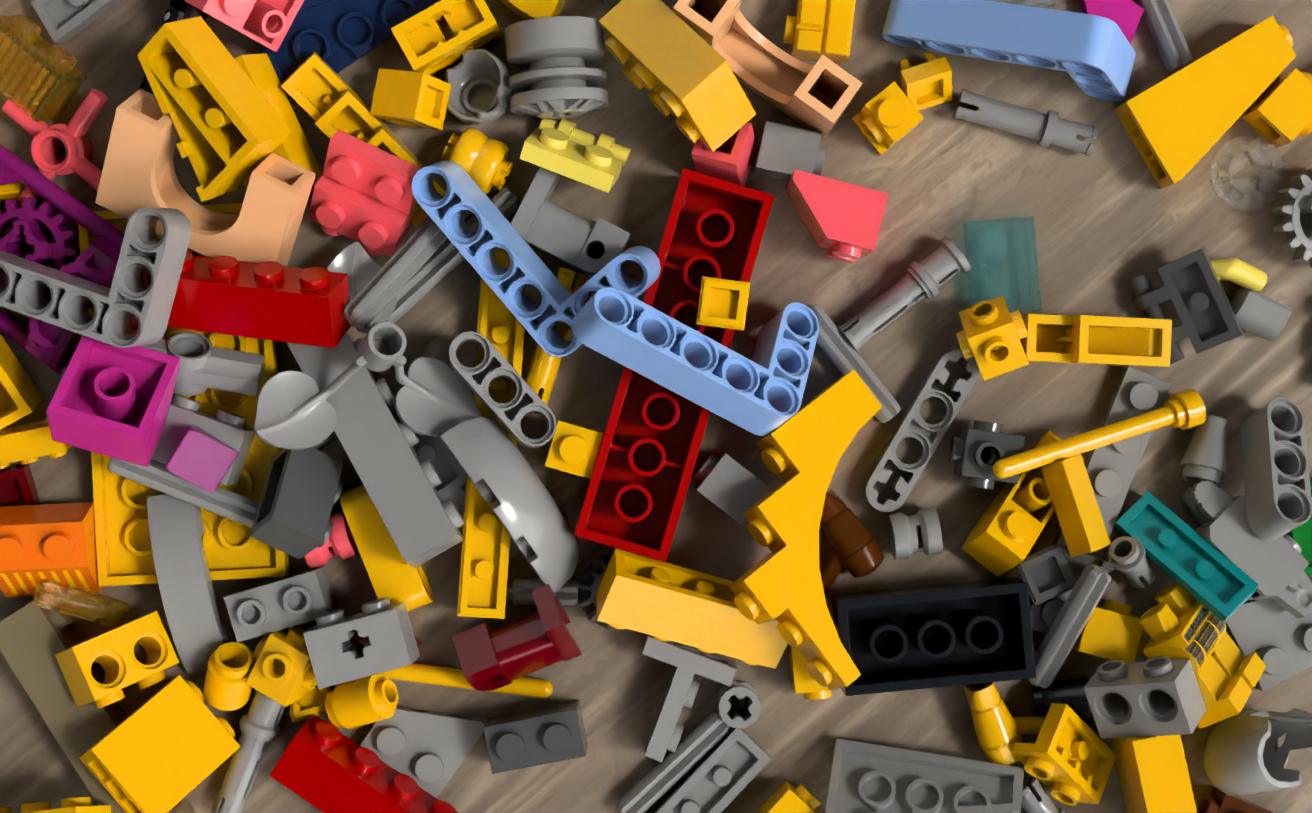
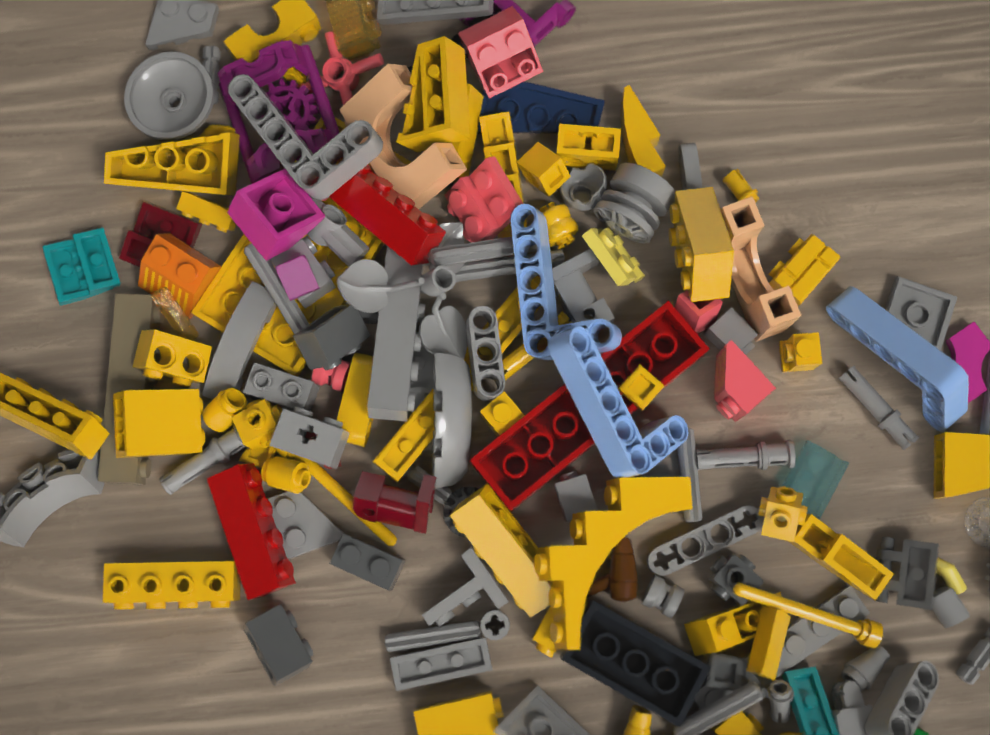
camera: 40 degrees right, 10 degrees down
yellow tile [900,51,952,111] -> none

